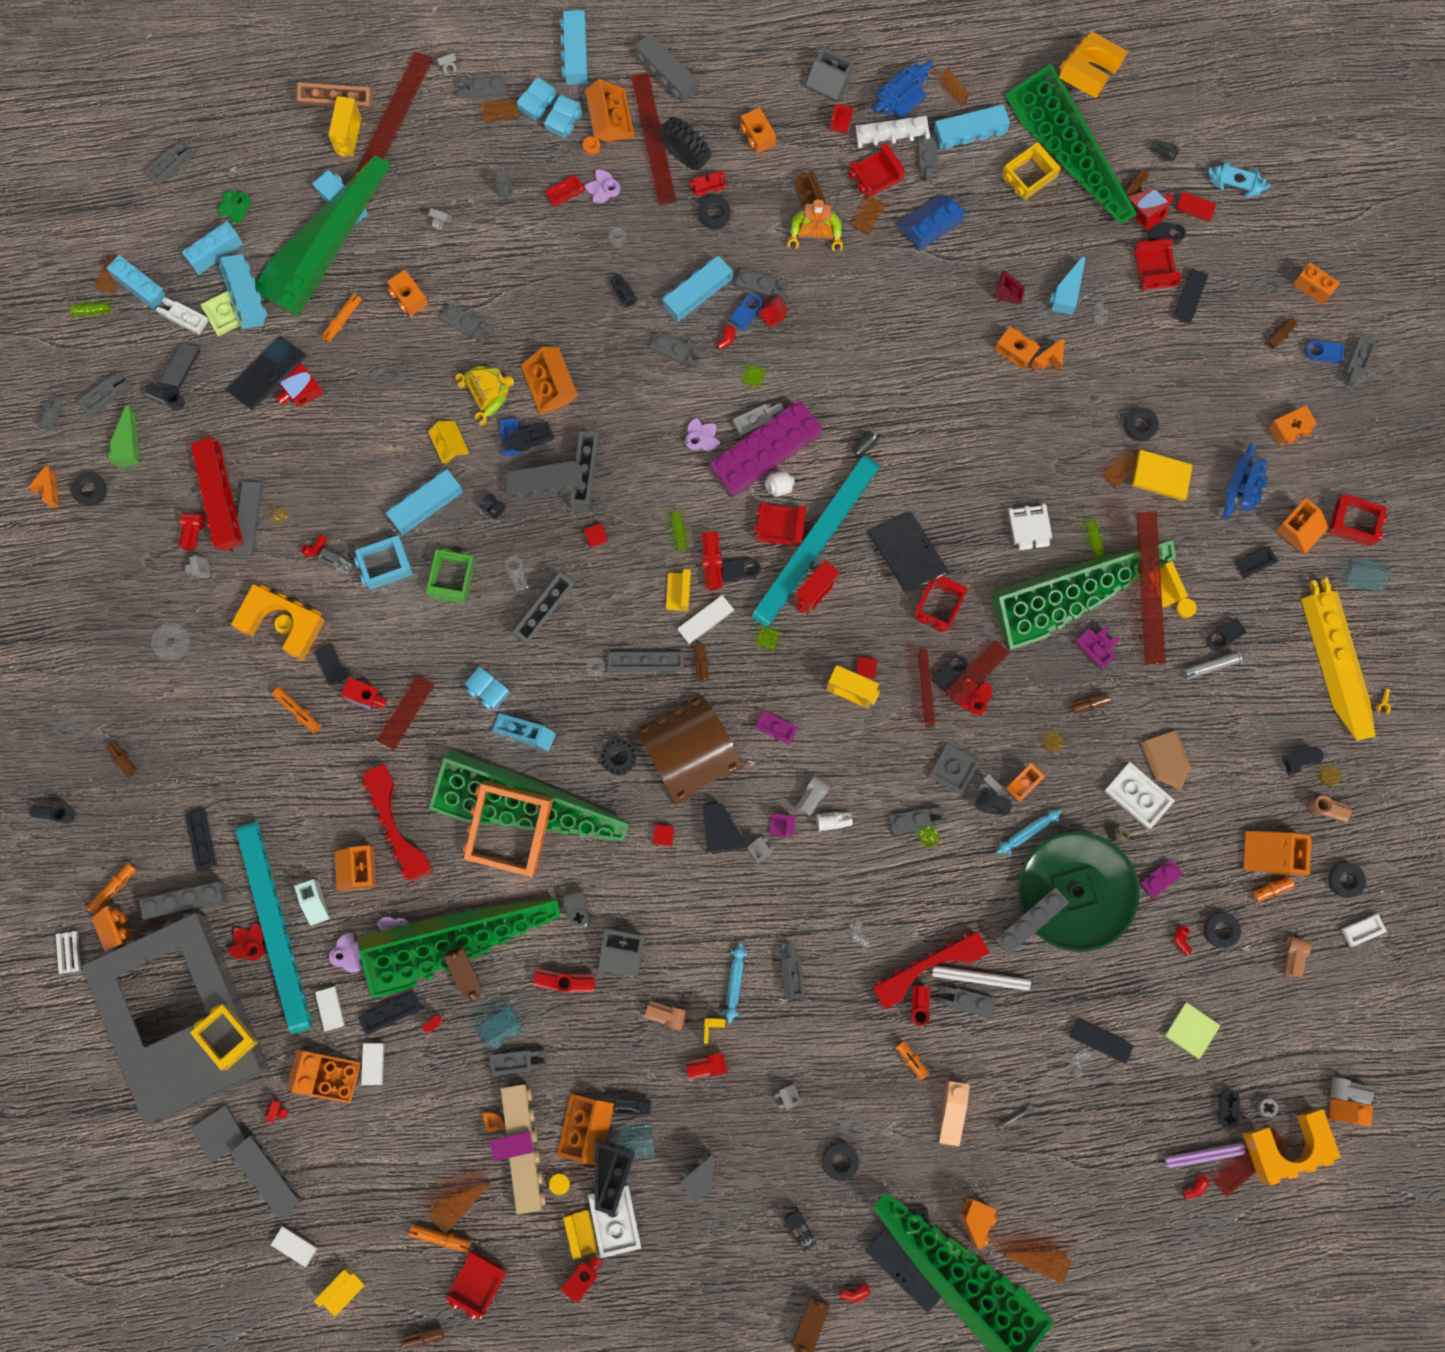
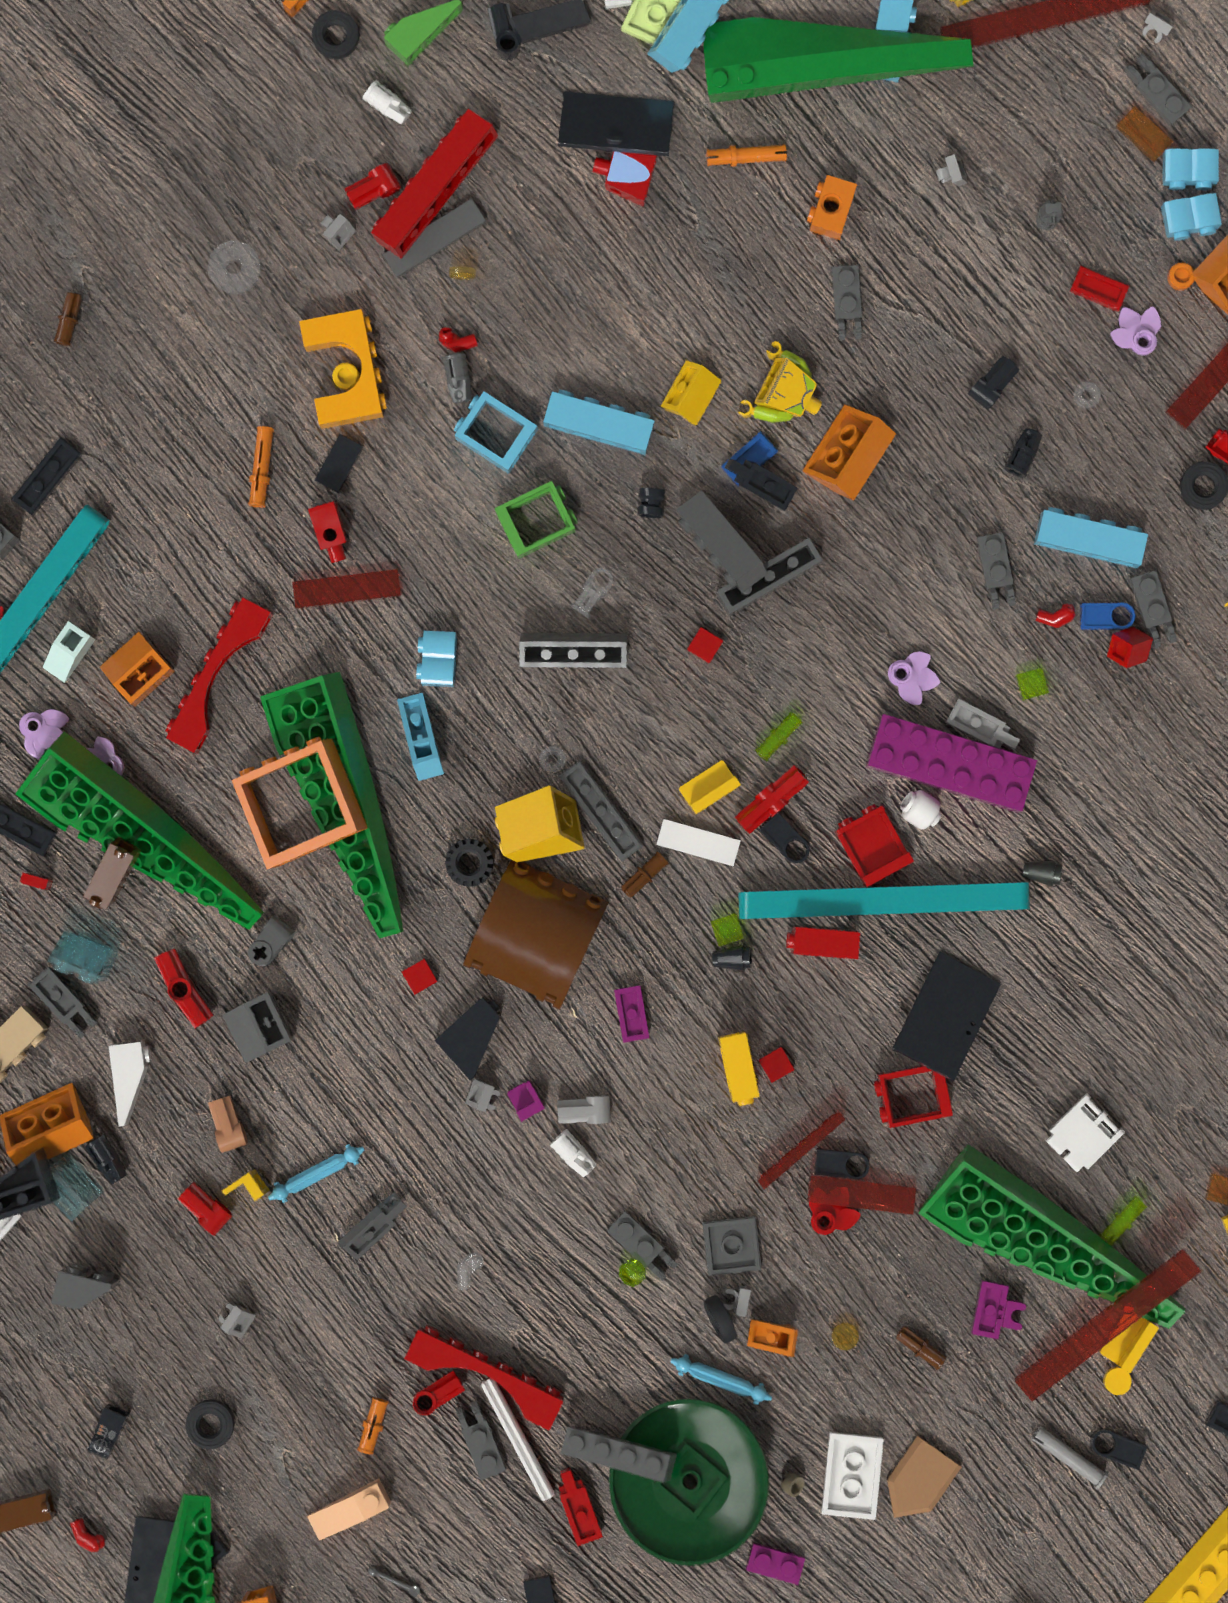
camera: 55 degrees right, 10 degrees up
none -> white slope [109,1041,151,1126]
none -> white hinge [363,80,412,124]
none -> yellow slope [495,785,585,862]
none -> red hinge [559,1467,603,1546]
none -> black cone [712,945,752,971]
none -> black piece [968,355,1020,411]

